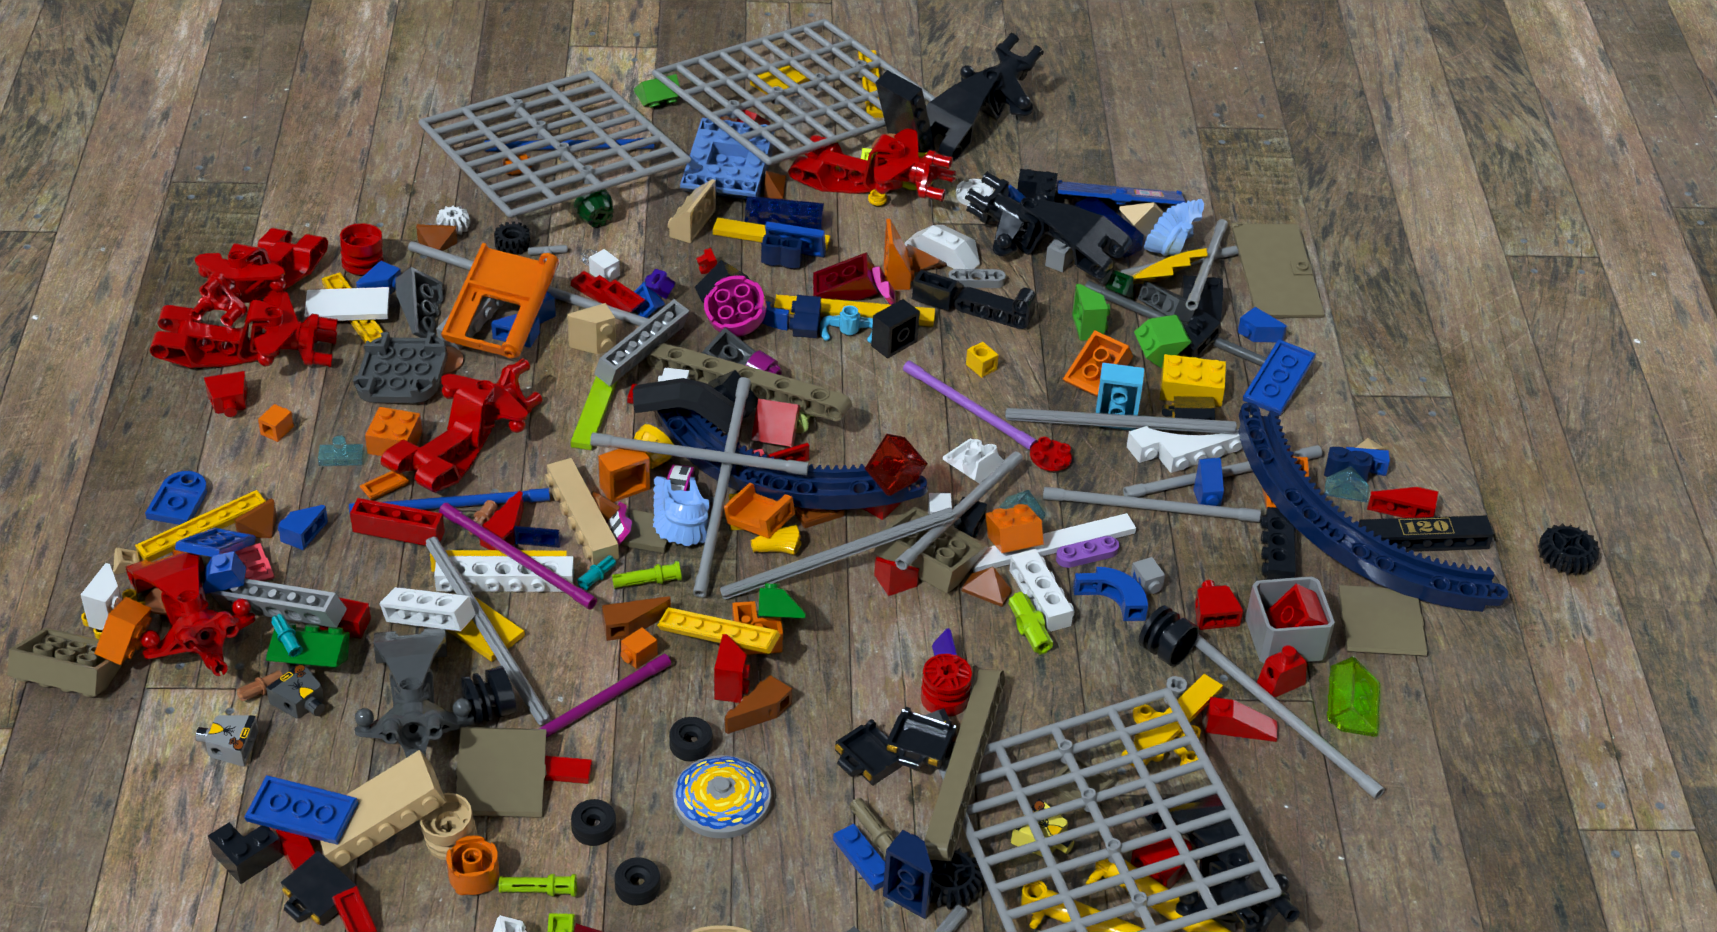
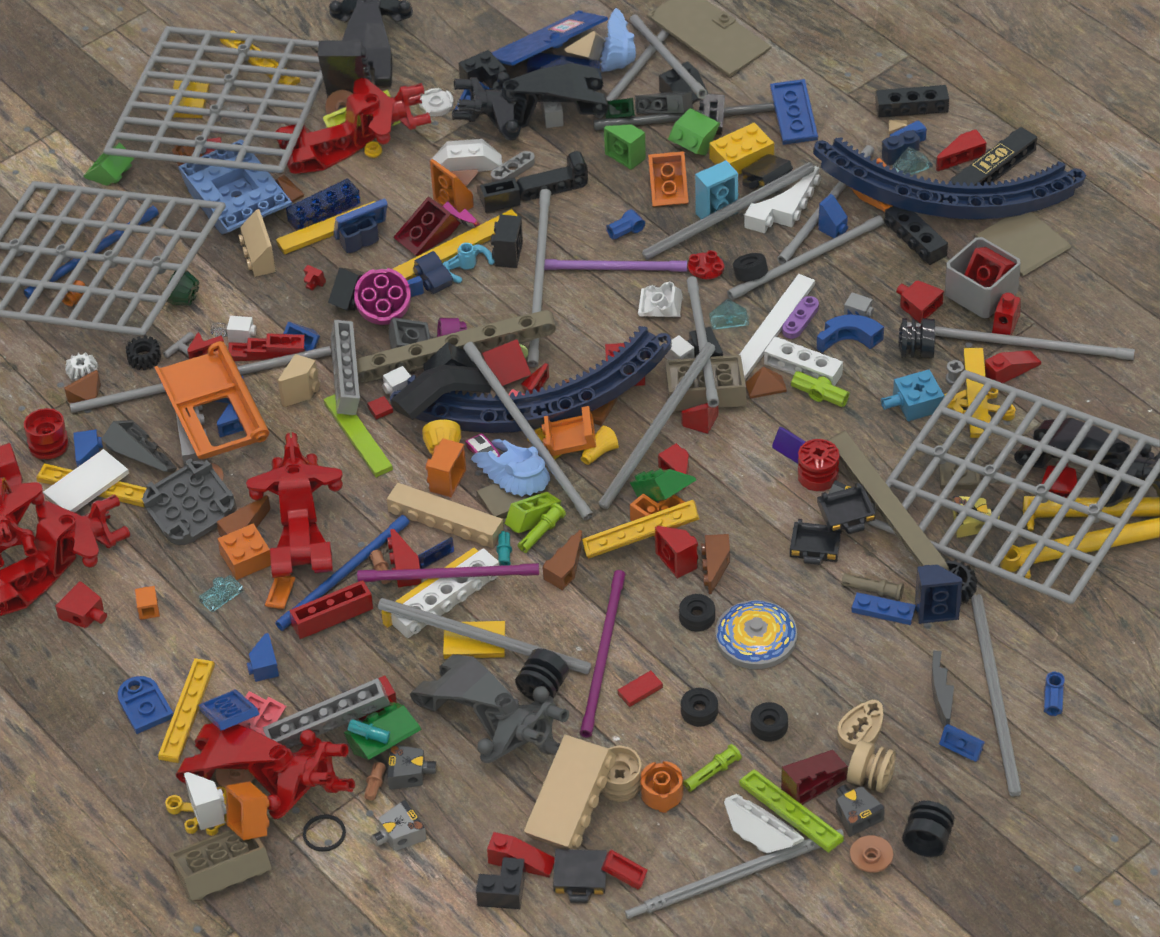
camera: 35 degrees left, 5 degrees up
tan slope [113,548,140,574] -> none
blue slope [201,551,246,594] -> none
dark orange slope [234,498,277,538] -> none
blue tile [244,775,359,845] -> none
white brick [379,587,476,631] -> none
dark tan piece [455,727,547,817] -> none
light grey piece [590,432,809,475] -> none
dark orange slope [591,491,620,522] -> none
slope [607,501,632,546] -> none
orange brick [621,627,658,669] -> none
dark purple bracket [645,269,675,299] -> none
clear red slope [865,434,928,496] -> none
yellow brick [966,342,999,378] -> none
orange piece [986,504,1044,553] -> none
yellow slope [1132,248,1208,284] -> none
blue slope [1238,307,1287,342] -> none
clear neon green slope [1327,656,1380,737] -> none
black gear [1538,523,1600,576] -> none
none -> red slope [187,332,224,359]
none -> dark orange slope [217,495,271,537]
none -> black piece [303,814,346,852]
none -> lime slope [504,492,561,533]
none -> light grey piece [527,189,551,368]
none -> blue piece [606,209,645,240]
none -> red slope [658,443,689,490]
none -> black tyre [733,253,768,281]
none -> black brick [875,85,949,118]
none -> dark azure brick [881,369,945,421]

